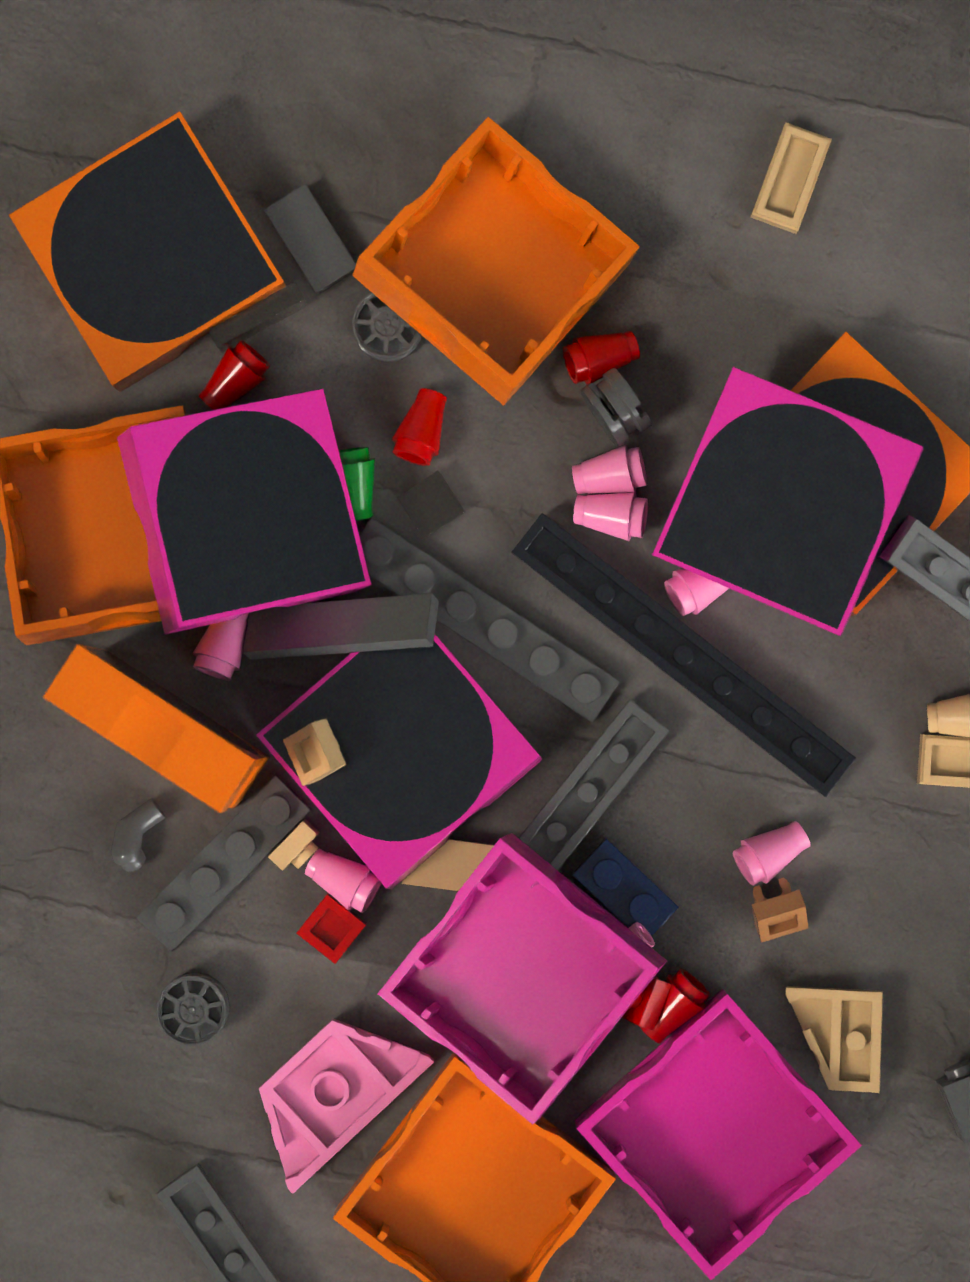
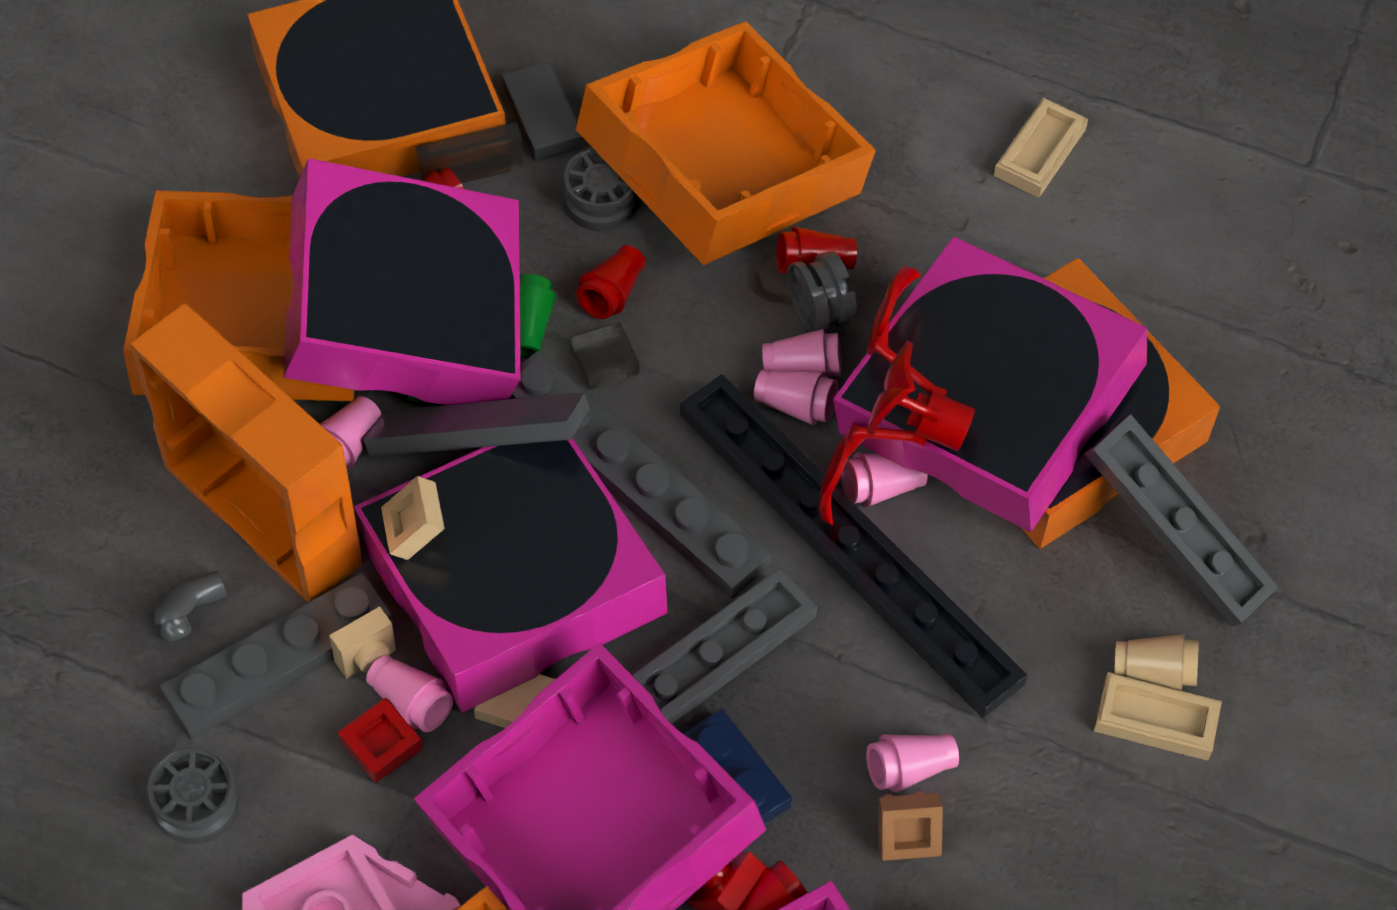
camera: 10 degrees right, 30 degrees down
none -> red plant [819,266,975,525]

